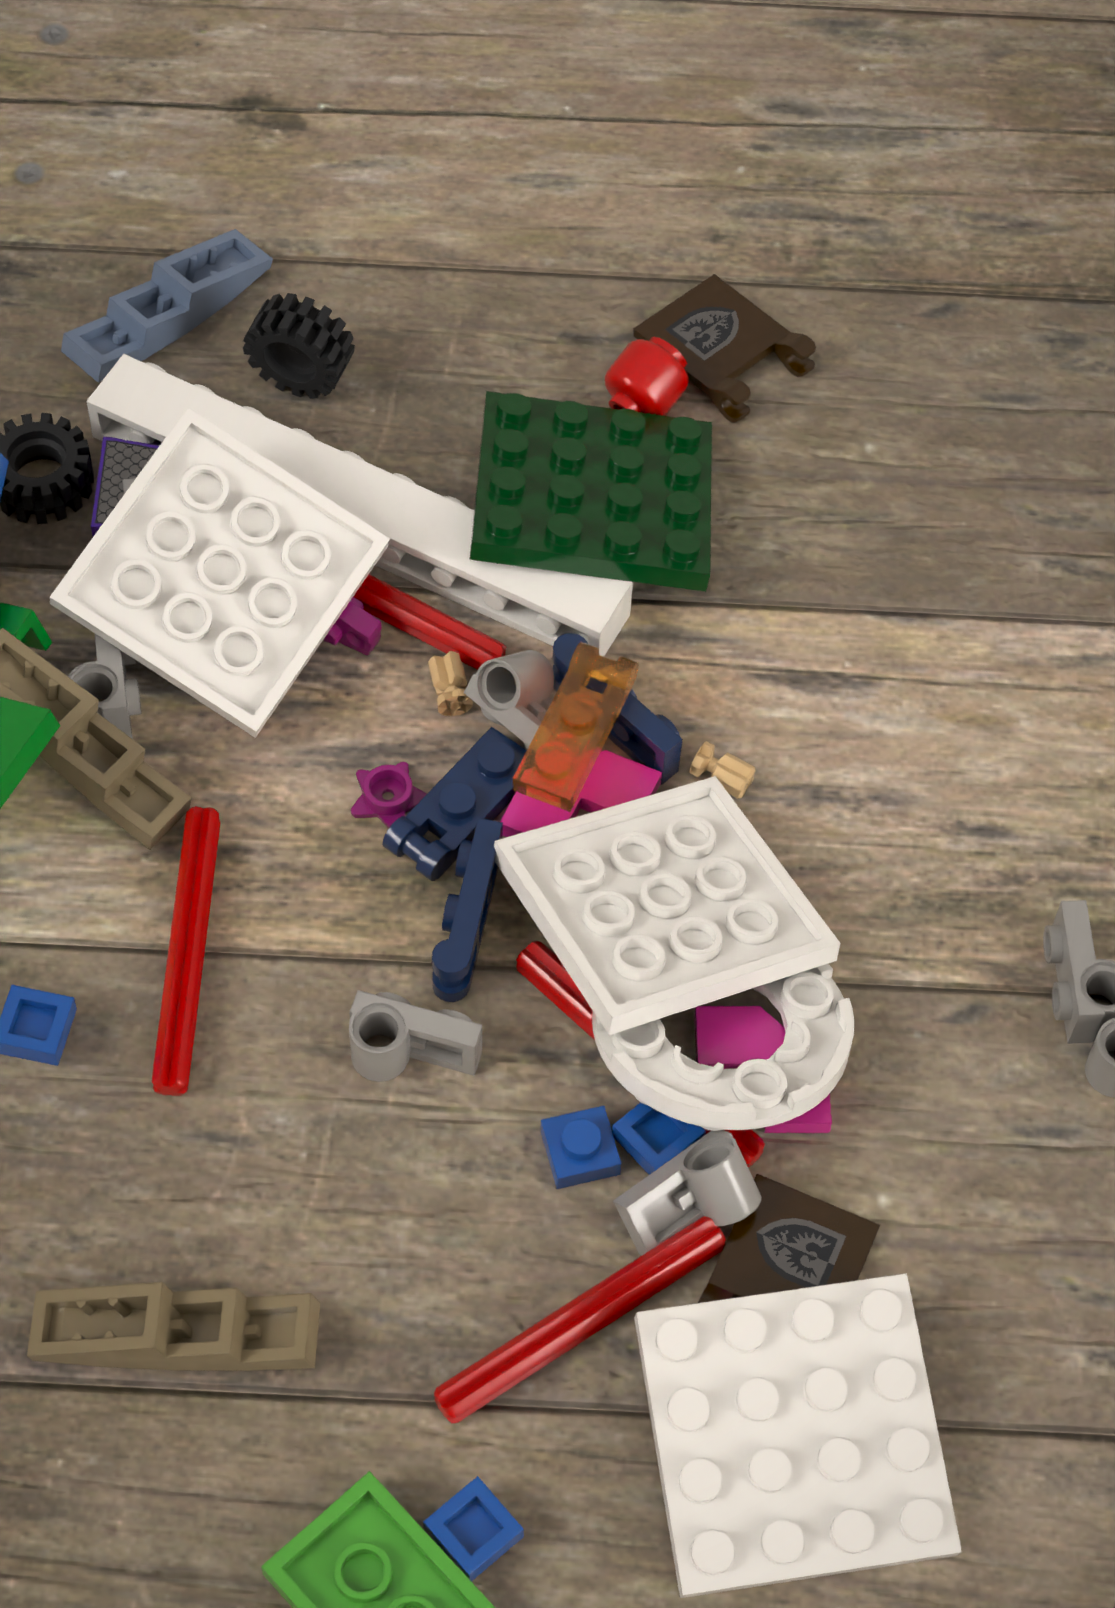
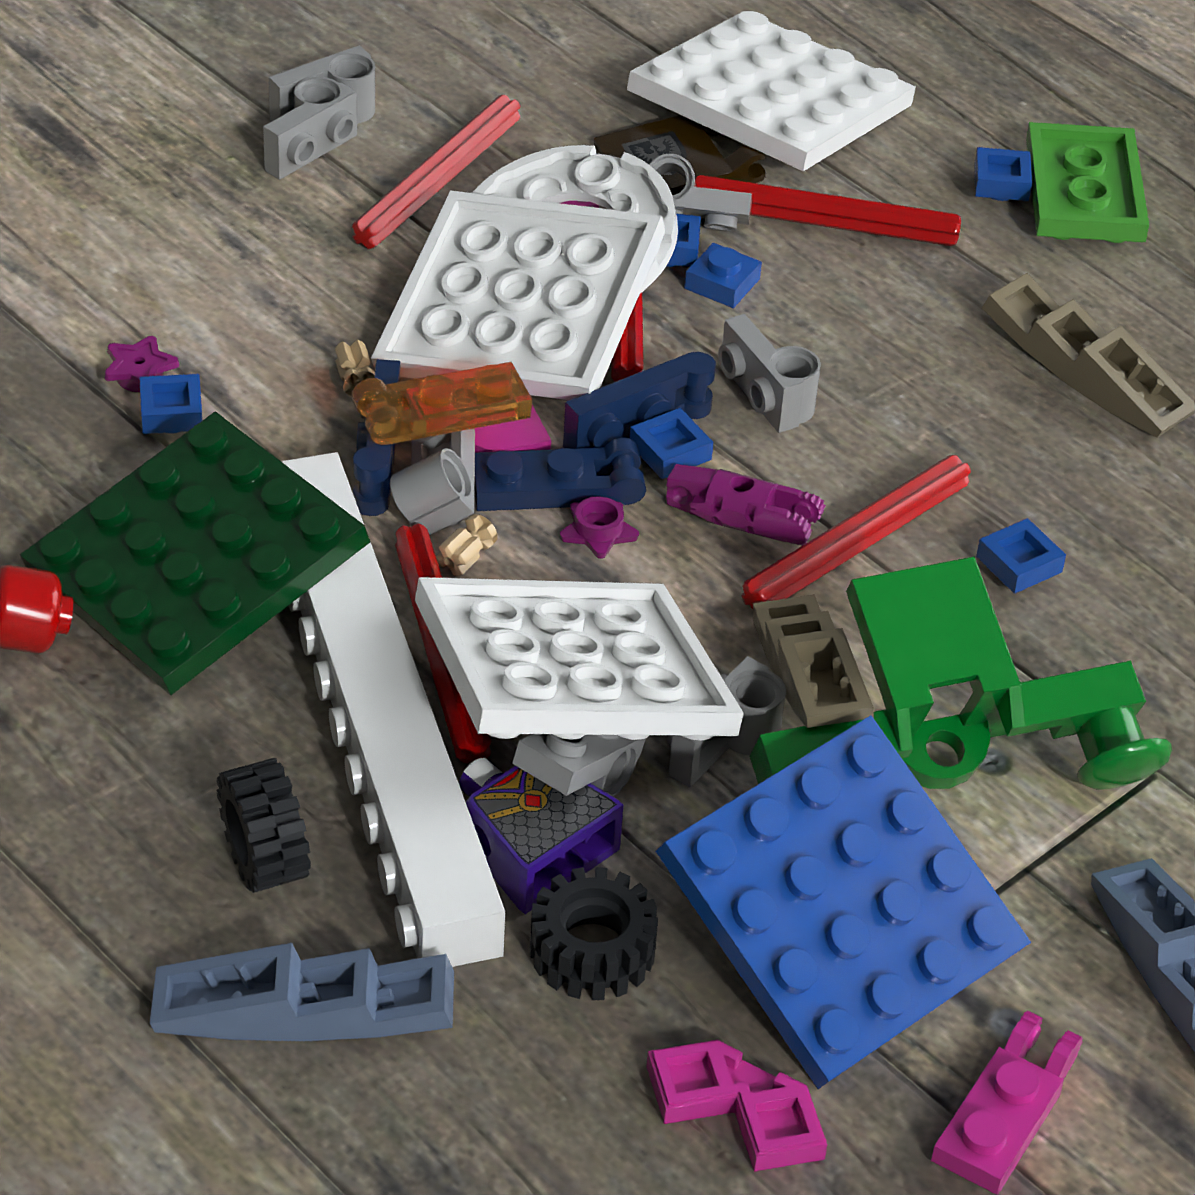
camera: 135 degrees left, 15 degrees down
none -> magenta plate [104,336,180,392]
none -> blue plate [139,374,203,434]
none -> axle [352,95,521,249]
none -> blue plate [630,408,714,479]
none -> magenta hinge [666,464,826,546]

